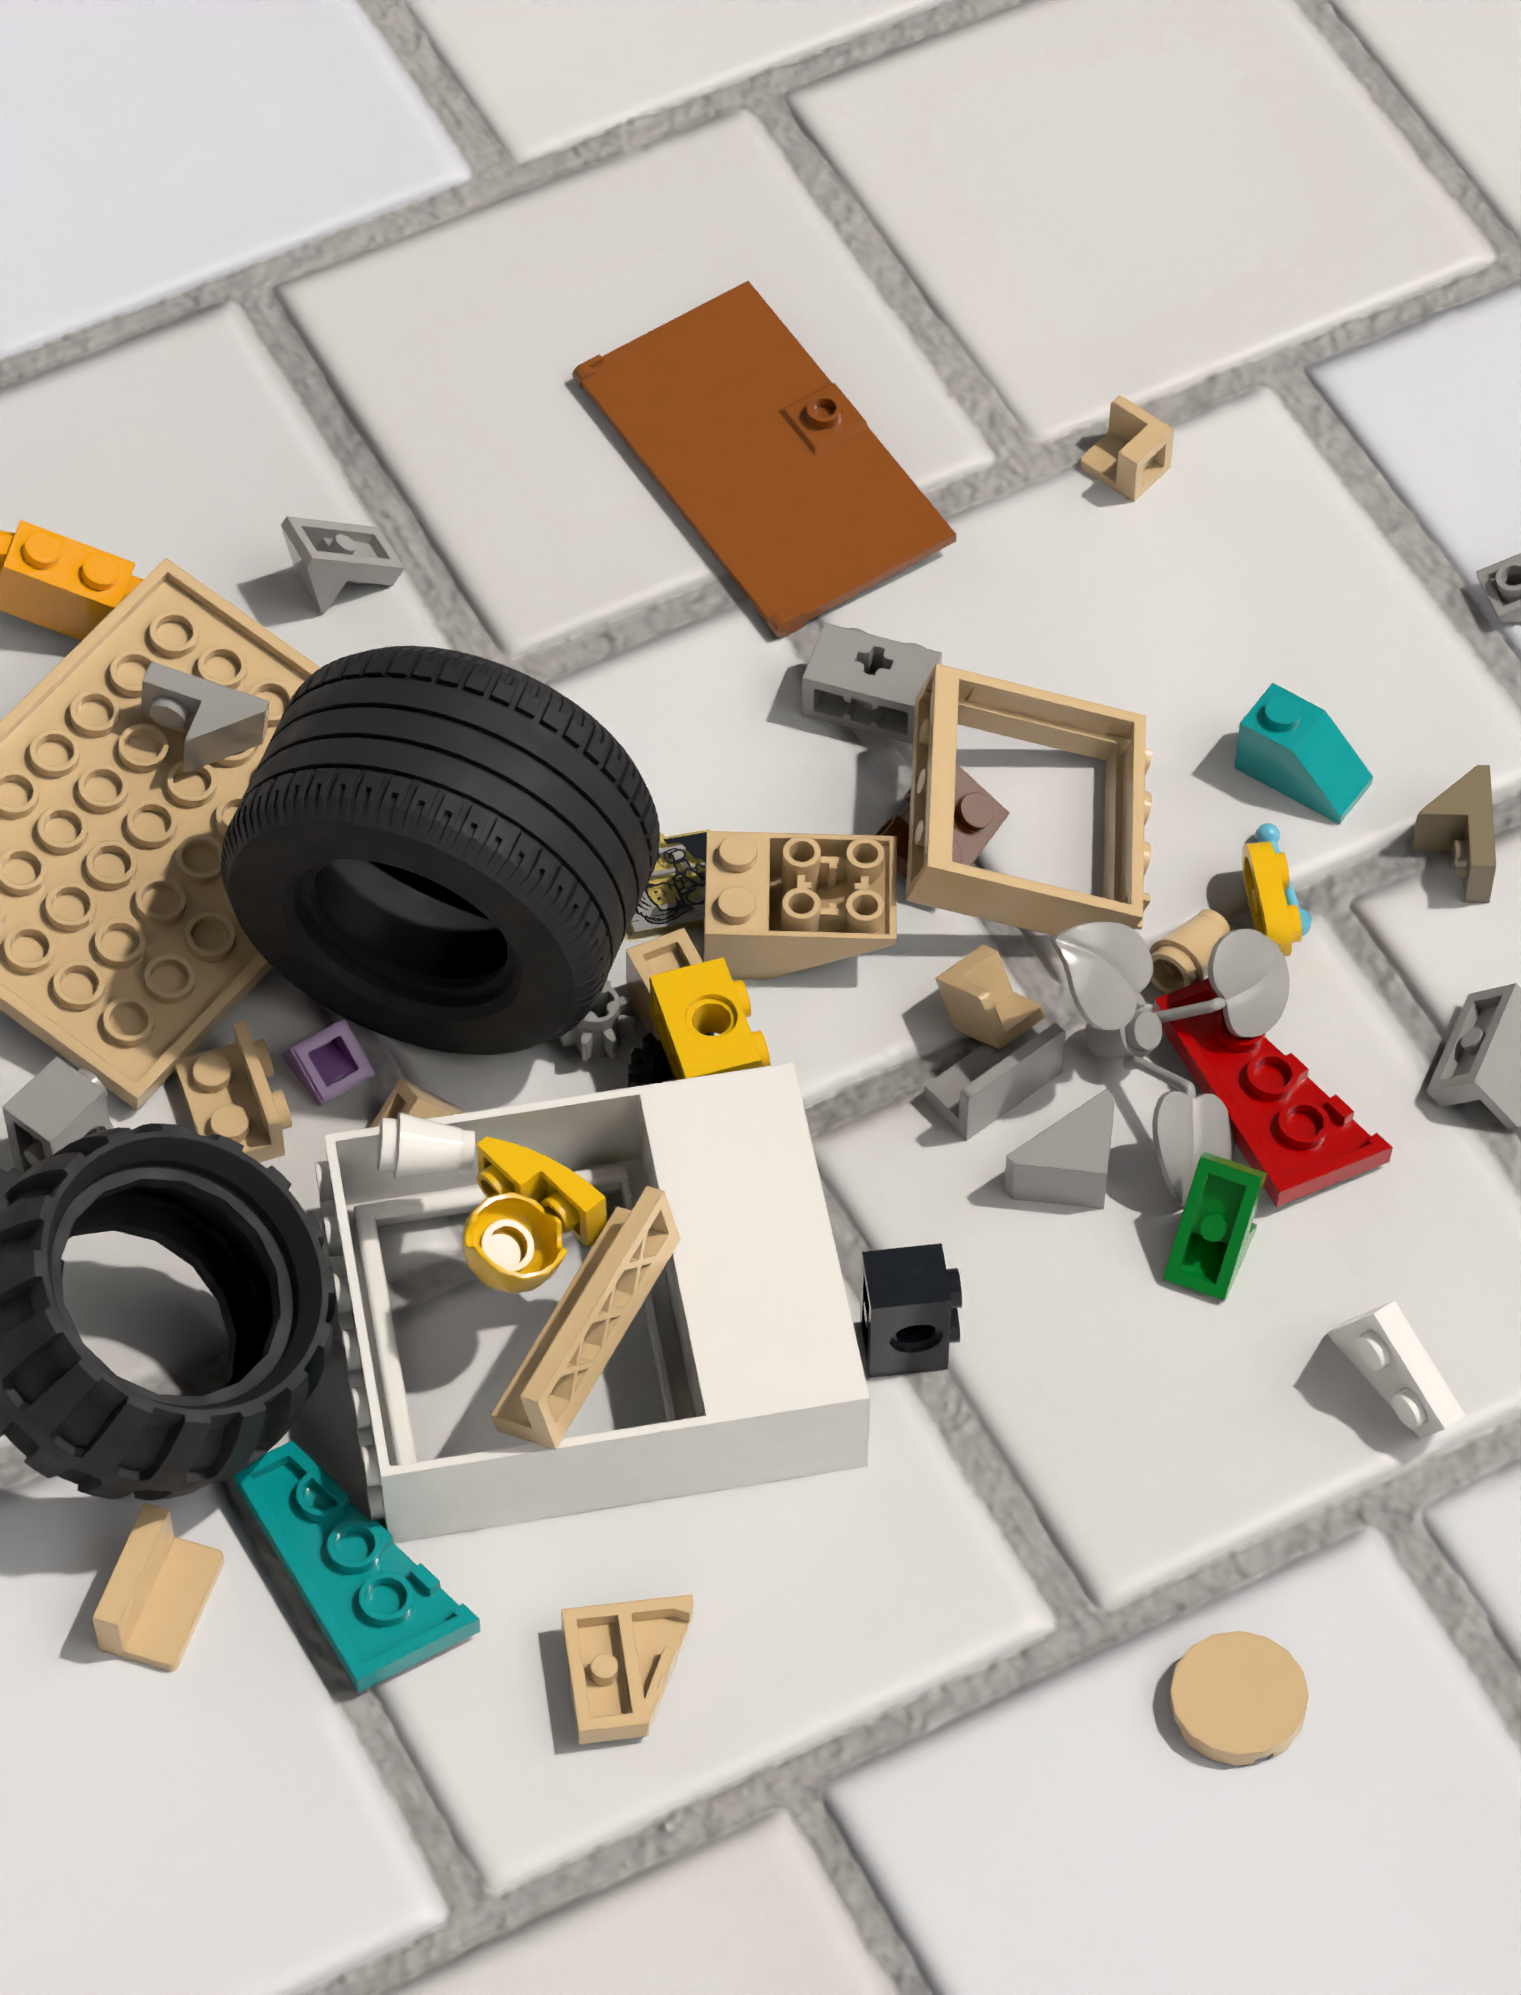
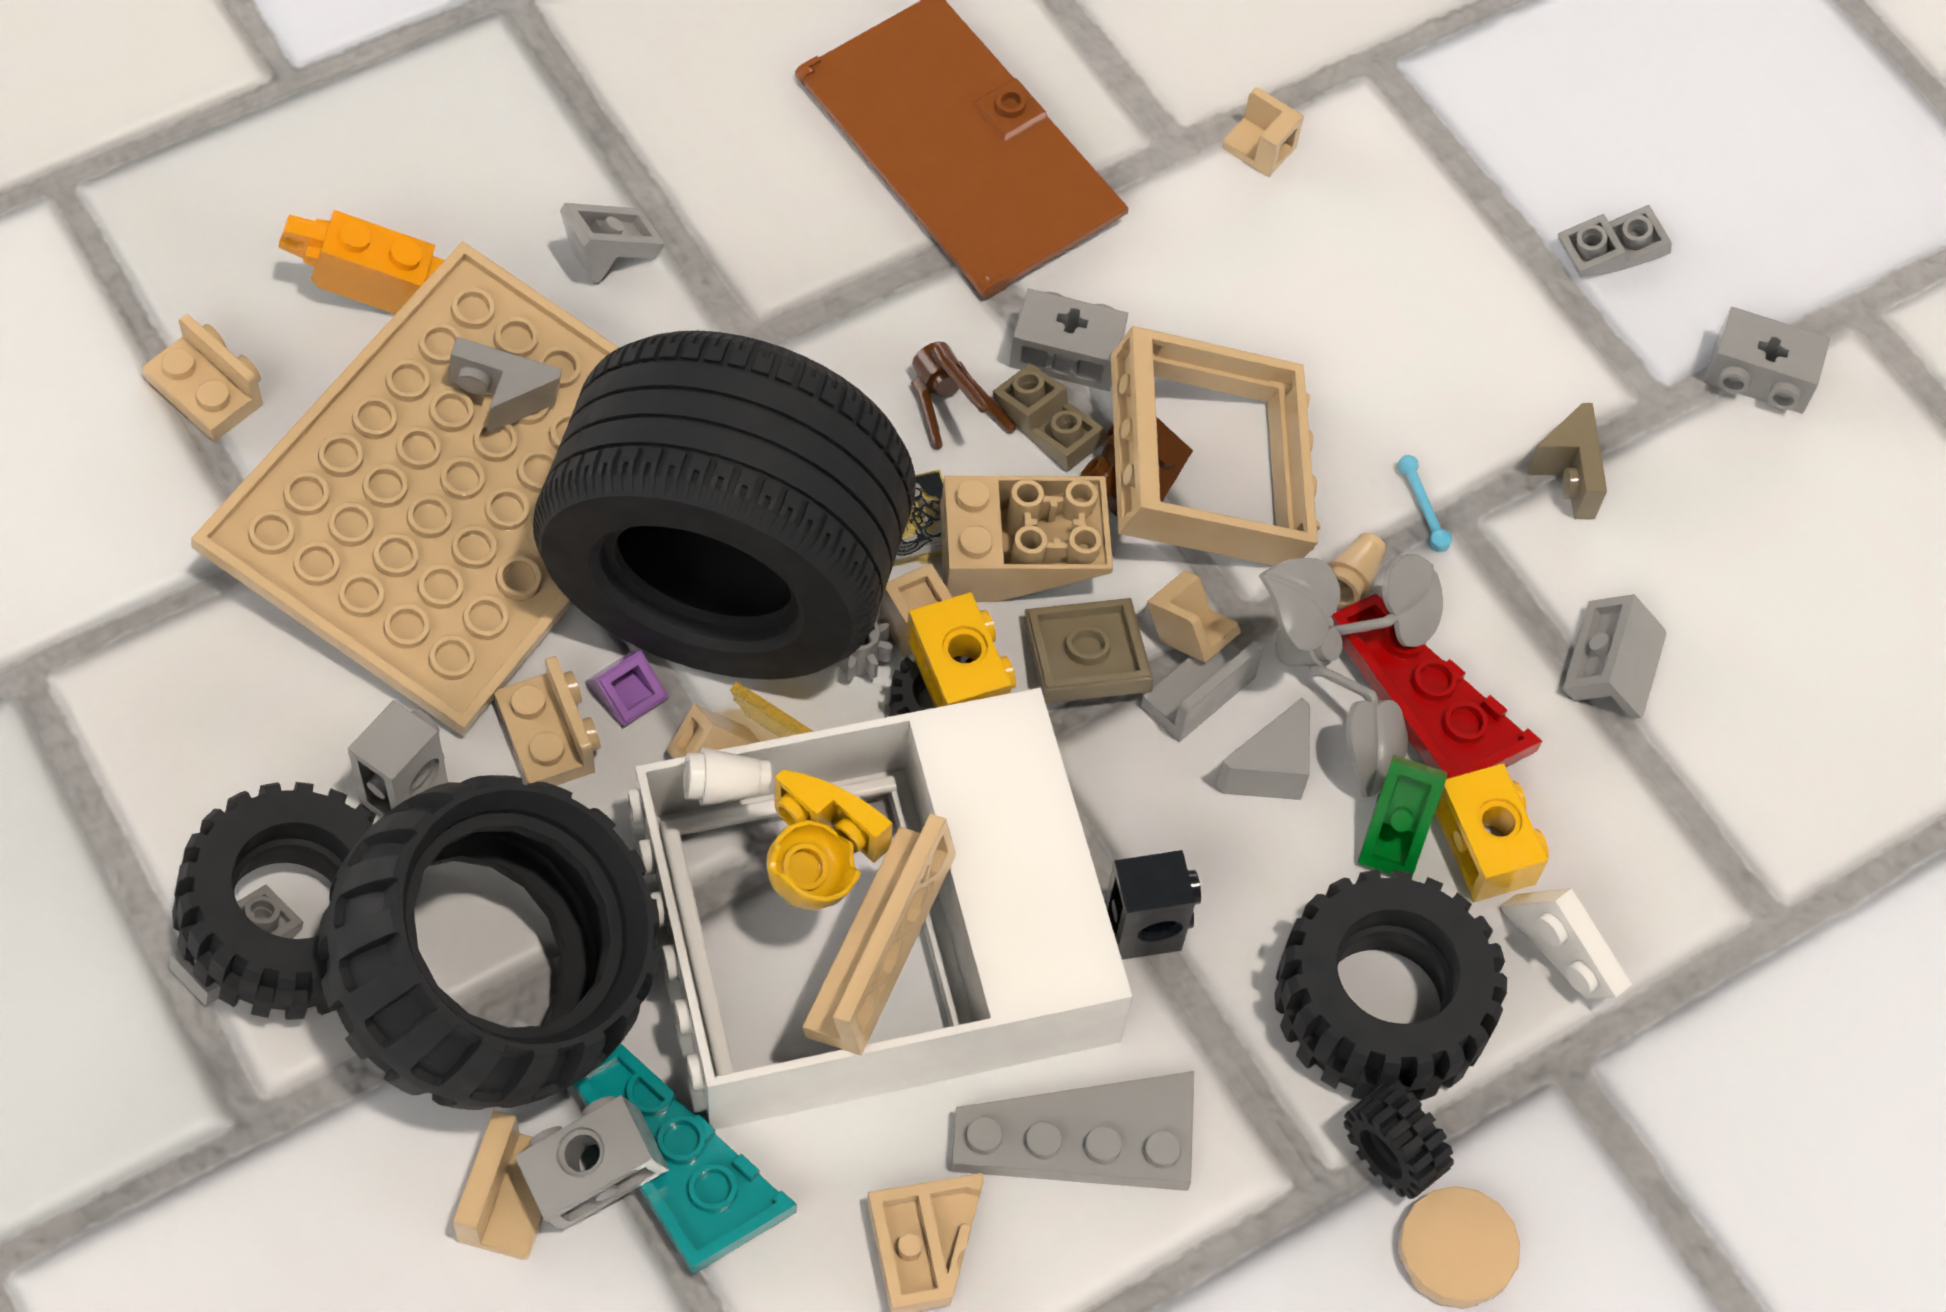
camera: 10 degrees left, 5 degrees up
teal slope [1234,683,1373,825] -> none
yellow plate [1242,841,1302,957] -> none
none -> light grey brick [515,1095,669,1230]
none -> clear yellow piece [730,681,813,738]
none -> reddish brown plant [911,341,1016,450]
none -> light grey wing [951,1071,1194,1191]
none -> dark tan slope [993,363,1106,471]
none -> dark tan tile [1024,598,1153,704]
none -> black tyre [1274,870,1507,1101]
none -> black tyre [1343,1082,1454,1199]
none -> yellow brick [1435,763,1549,902]

